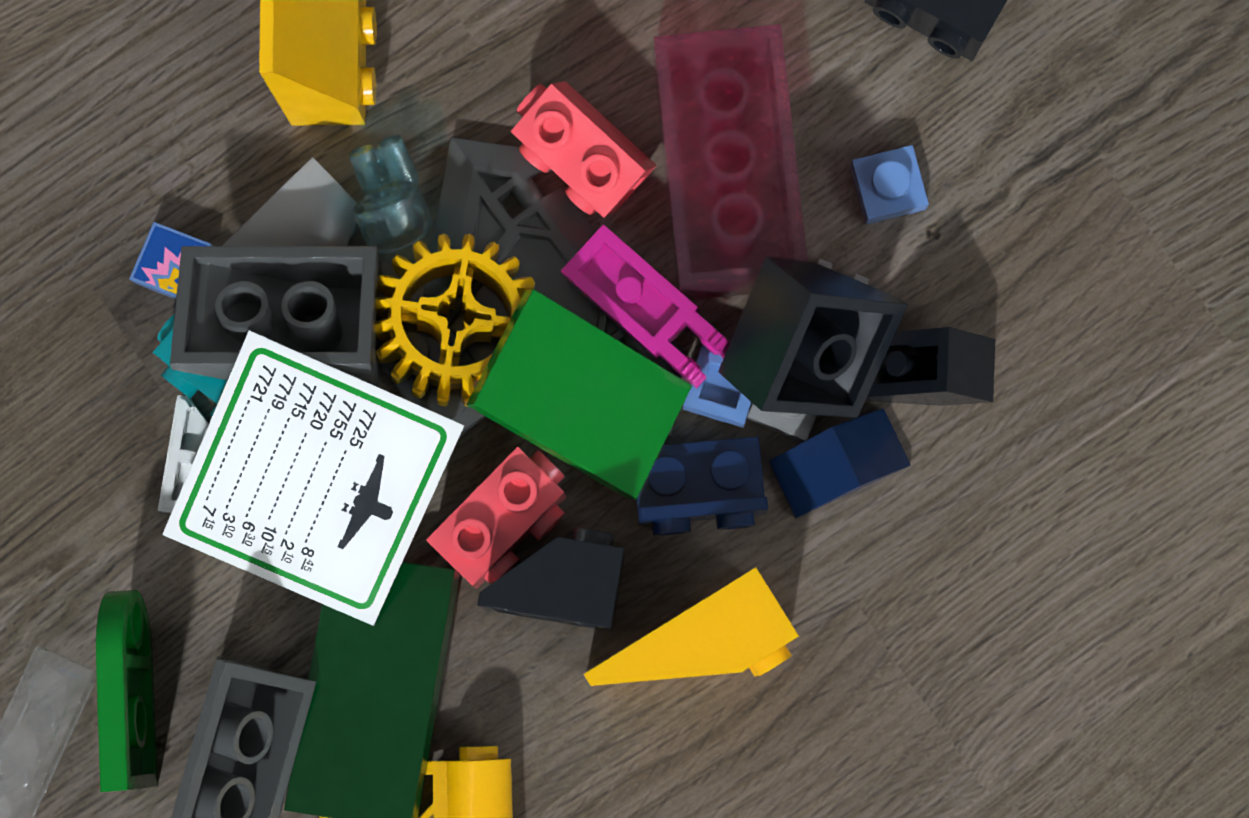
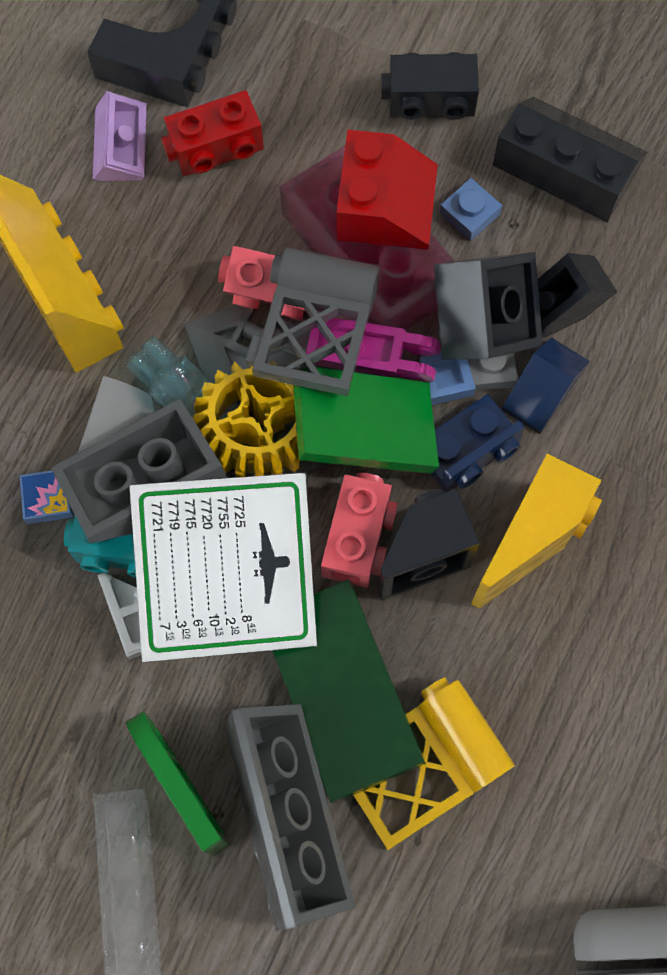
camera: 30 degrees left, 10 degrees down
none -> dark grey piece [245,247,380,396]
none -> red slope [336,129,438,250]
none -> black slope [493,97,648,223]

